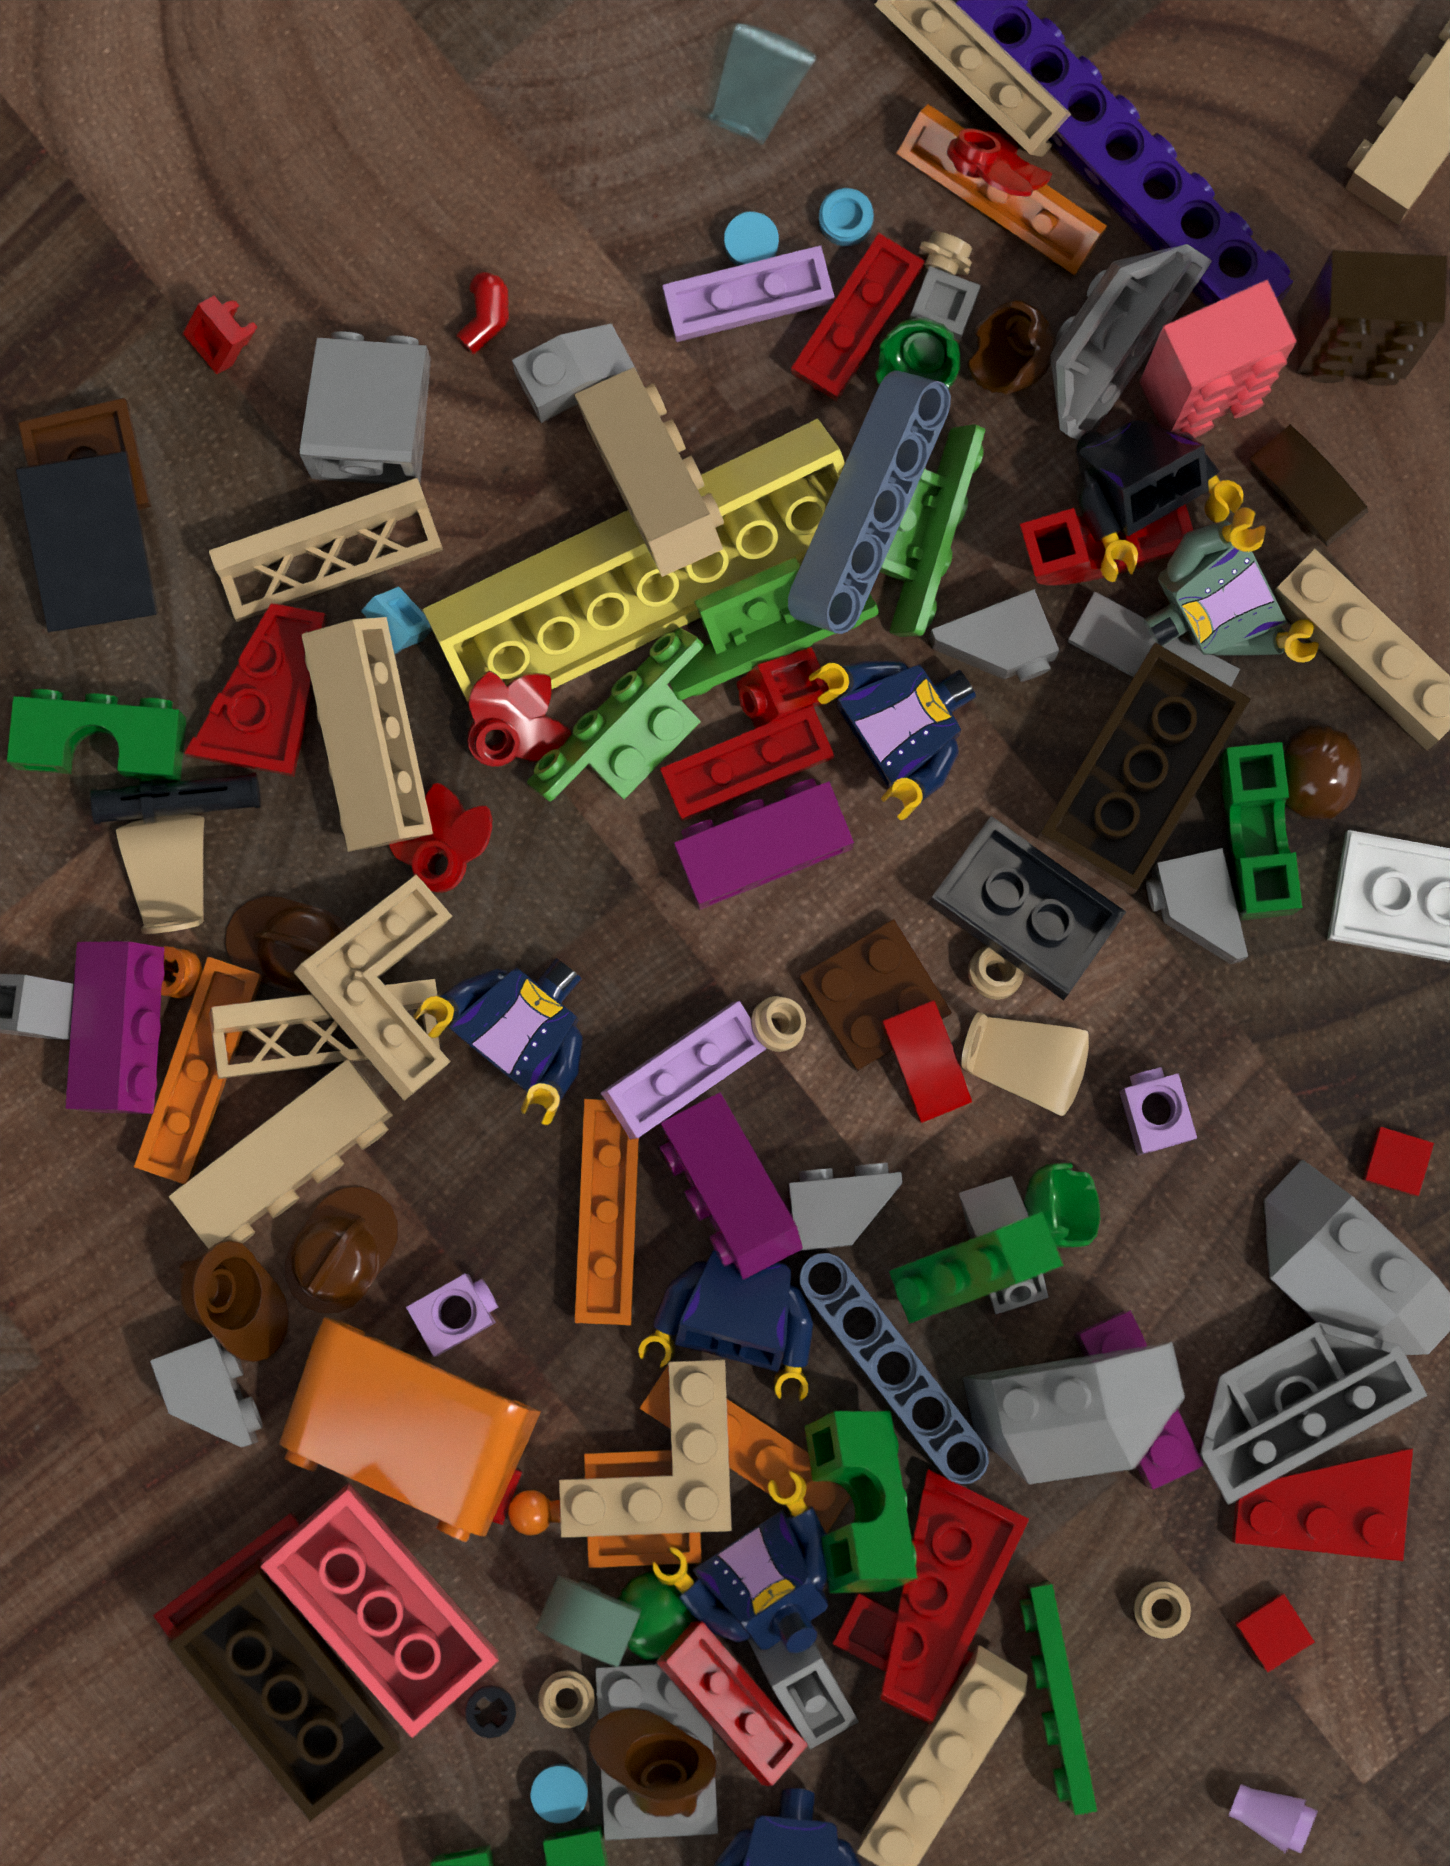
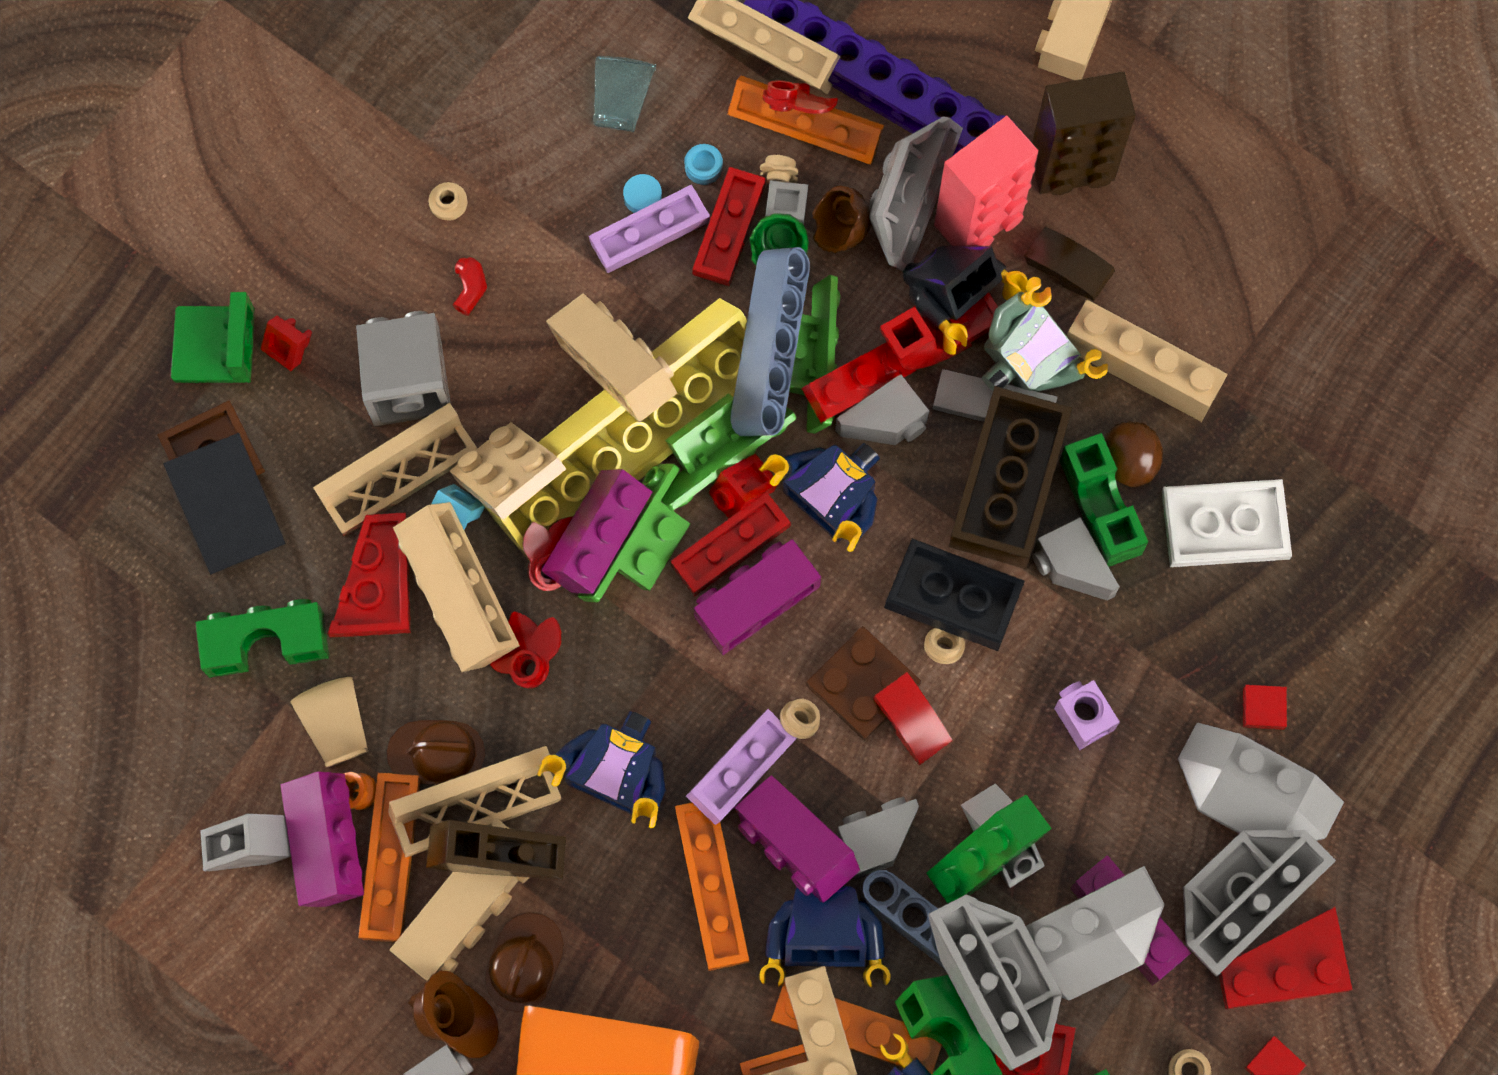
camera: 15 degrees left, 10 degrees down
black pin [90,772,261,824] -> none
tan plate [294,874,452,1101] -> none
lavender brick [406,1274,498,1356] -> none
light grey slope [512,324,637,423] -> none
tan piece [961,1012,1089,1116] -> none
green hair [1024,1163,1101,1248] -> none
none -> green bracket [171,292,255,383]
none -> dark brown slope [426,820,566,879]
none -> tan plate [428,182,468,221]
none -> tan plate [450,422,566,520]
none -> magenta brick [541,469,652,594]
none -> red plate [801,342,917,423]
none -> light grey wedge [928,894,1062,1071]

